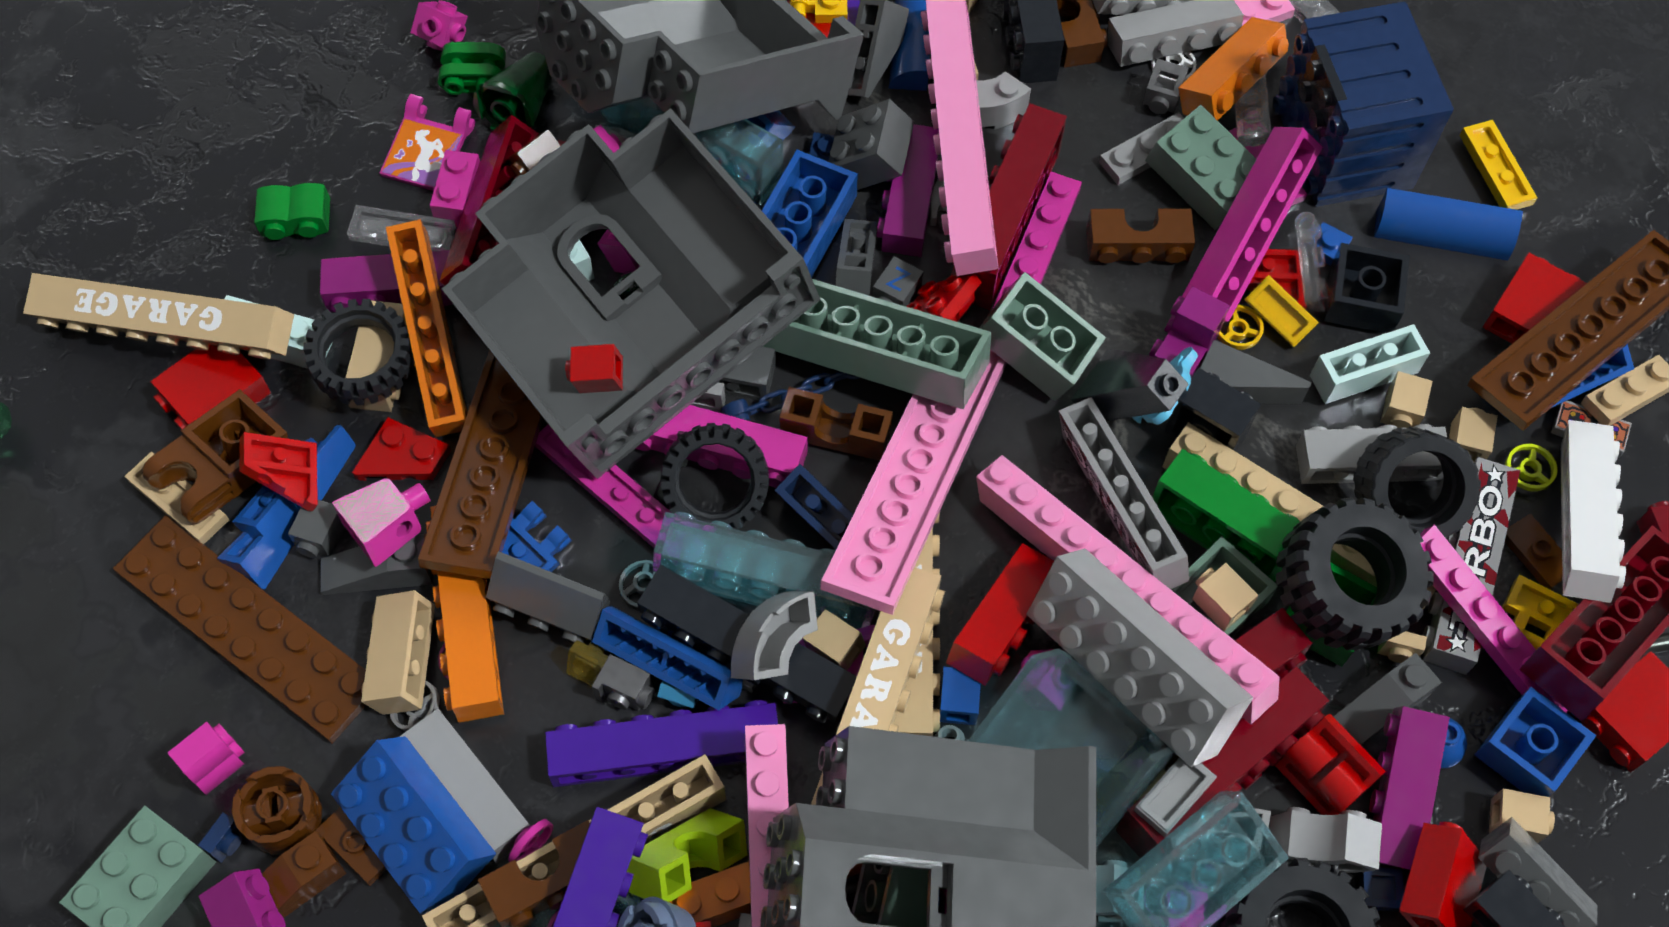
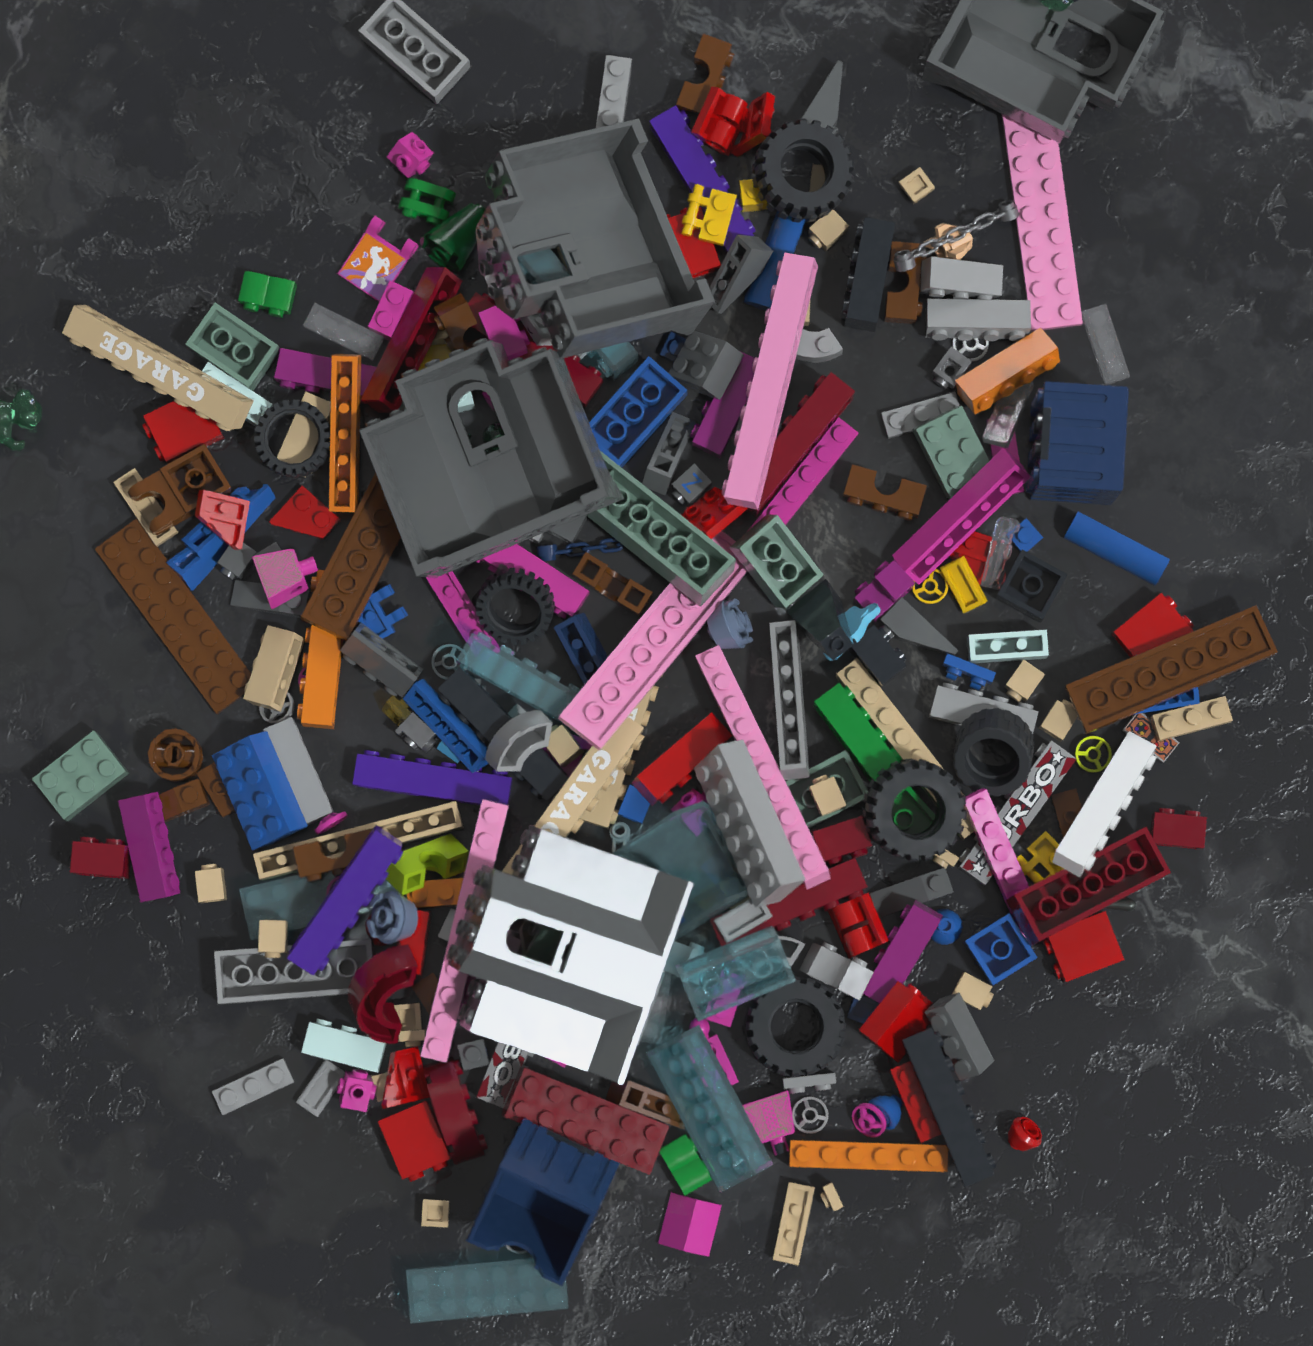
camera: 20 degrees right, 20 degrees up
dark pink brick [167,721,245,795] -> none
dark blue plate [198,812,243,863] -> none
red brick [565,344,623,393] -> none
yellow plate [1459,120,1538,210] -> none
none -> sand green brick [185,303,280,391]
none -> sand blue cone [707,599,753,649]
none -> blue plate [942,653,996,691]

